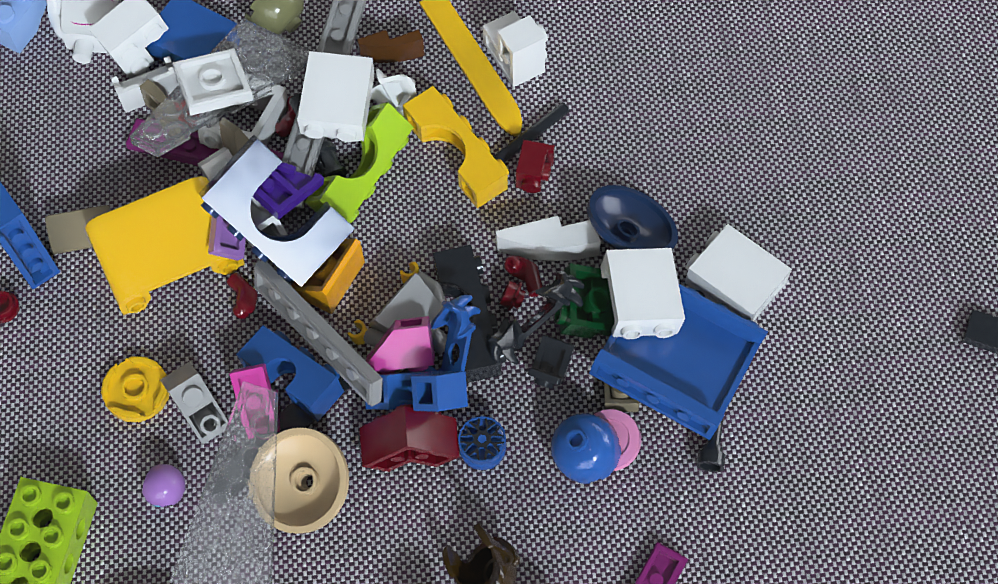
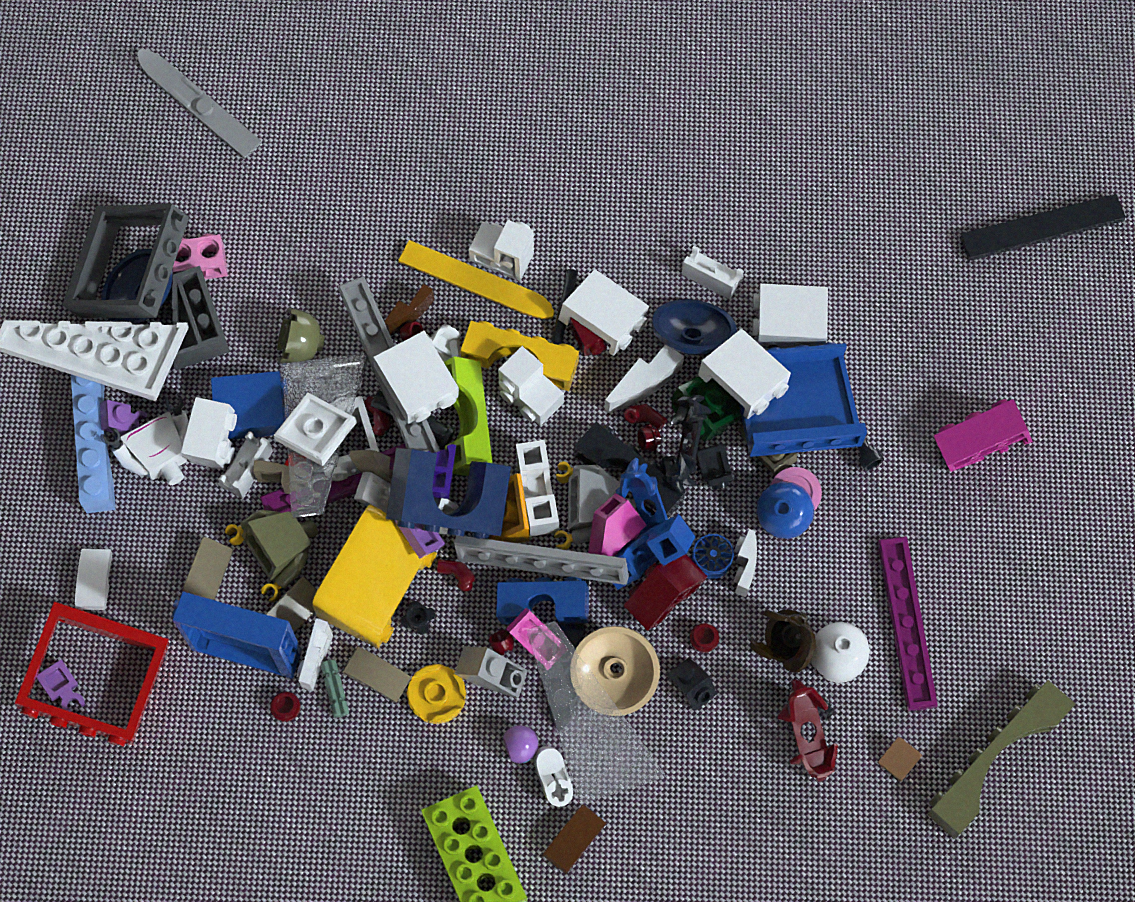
camera: 40 degrees left, 5 degrees up
none -> dark tan slope [183,537,234,600]
none -> olive torso [225,510,318,603]
none -> white wing [297,618,333,691]
none -> sand green axle [320,659,349,718]
none -> dark tan slope [342,646,412,703]
none -> dark red hinge [399,322,424,341]
none -> black plate [401,601,436,635]
none -> dark red hinge [489,630,514,656]
none -> white brick [498,346,564,426]
none -> white arch [516,440,559,537]
none -> white piece [533,746,573,807]
none -> white panel [558,269,649,356]
none -> black bracket [666,657,717,711]
none -> white hinge [682,246,744,299]
none -> dark red plate [690,623,719,653]
none -> white slope [733,529,757,597]
none -> dark pink wedge [933,399,1033,472]

